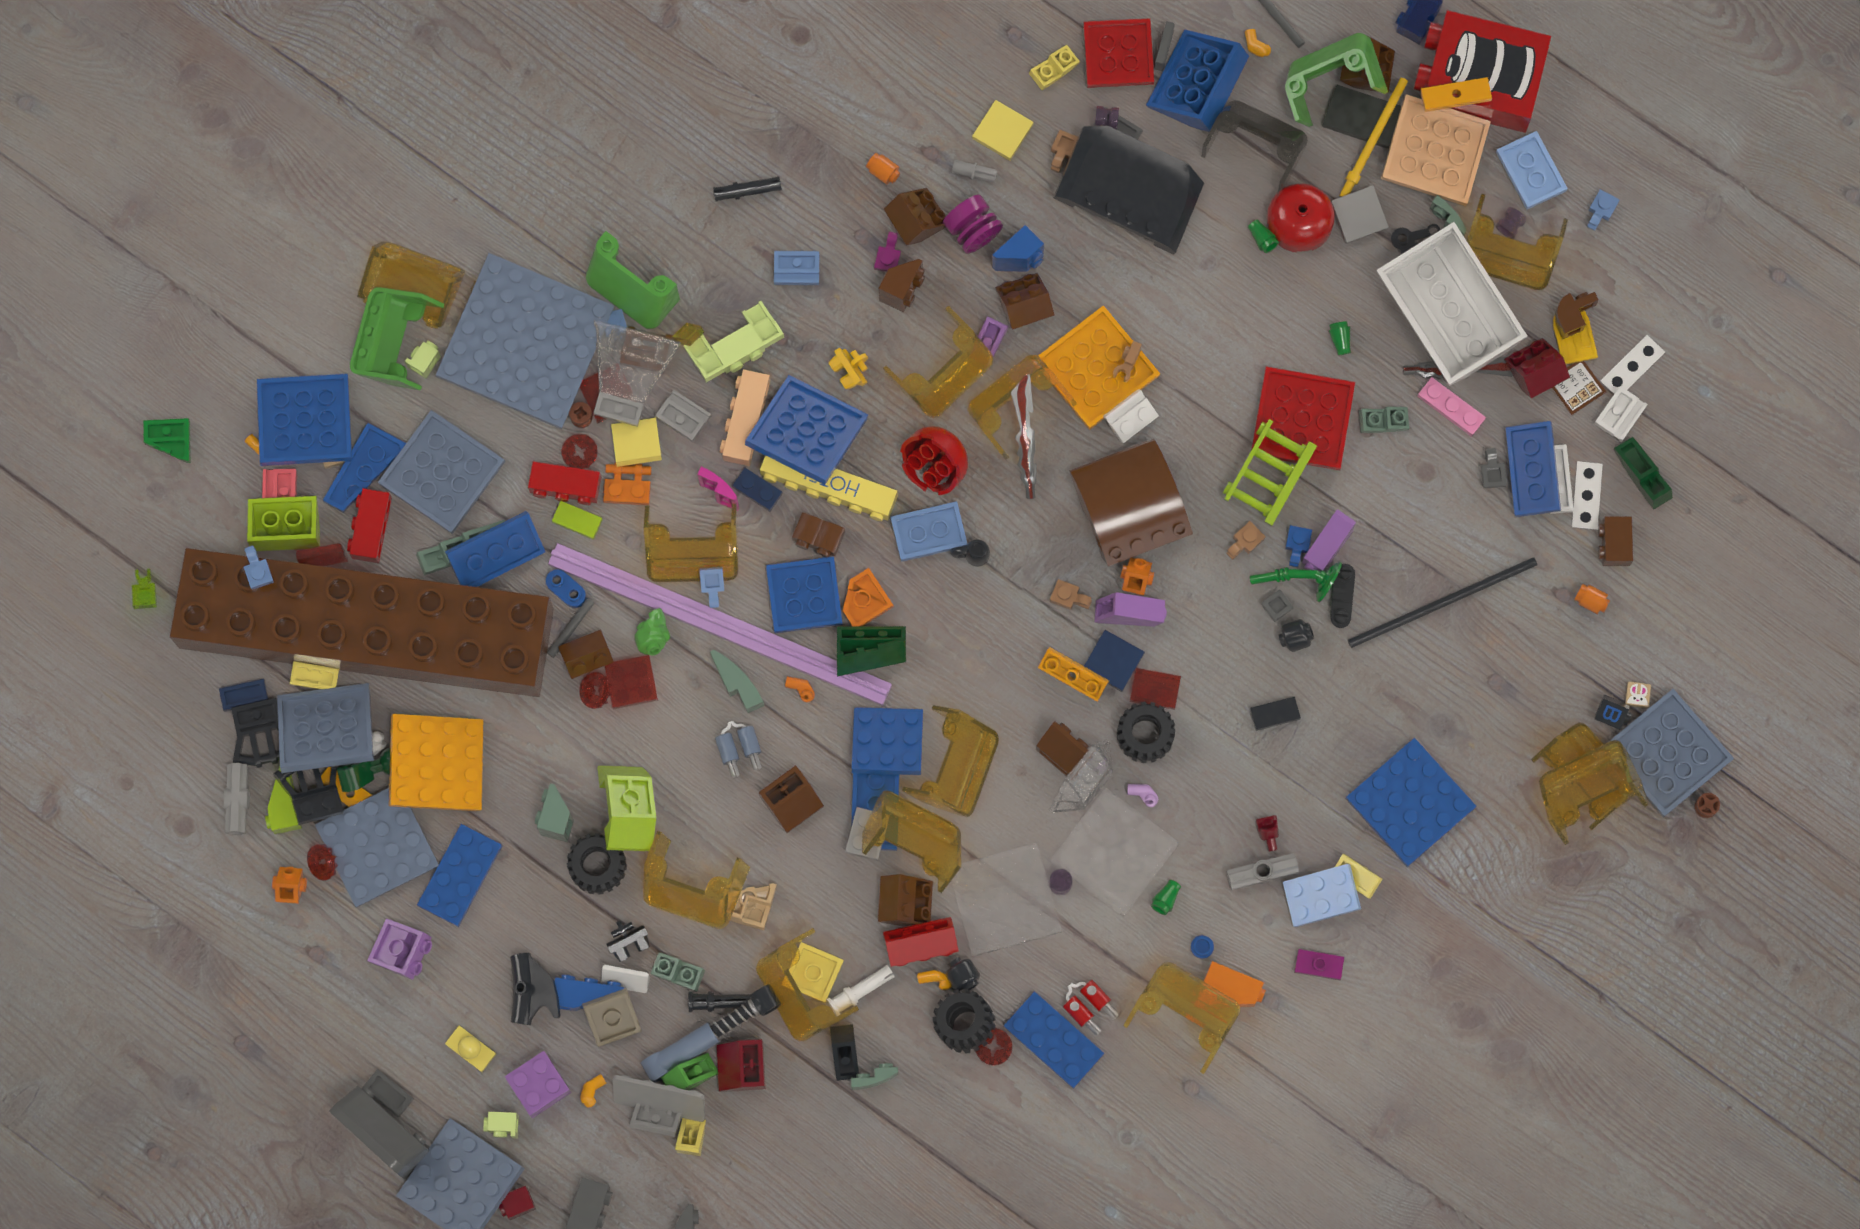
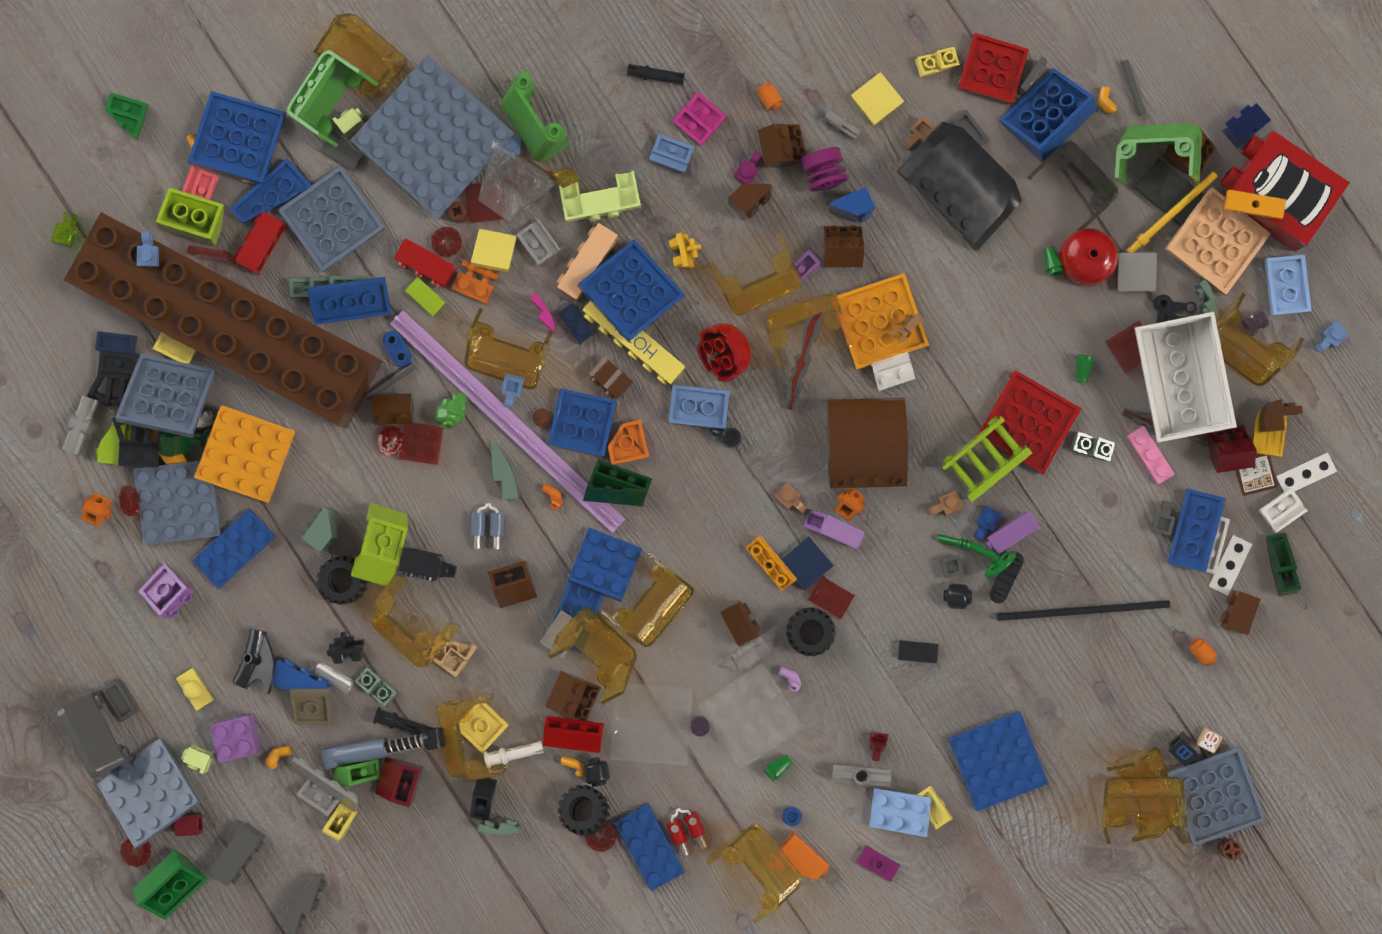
camera: 15 degrees right, 10 degrees up
light grey plate [594,392,644,427] -> none
clear purple wheel [1095,106,1119,130] -> none
none -> dark grey tile [321,135,364,171]
none -> black hinge [398,548,457,582]
none -> copper plate [533,408,552,428]
none -> dark pink slope [673,91,727,146]
none -> clear red plate [1105,321,1142,374]

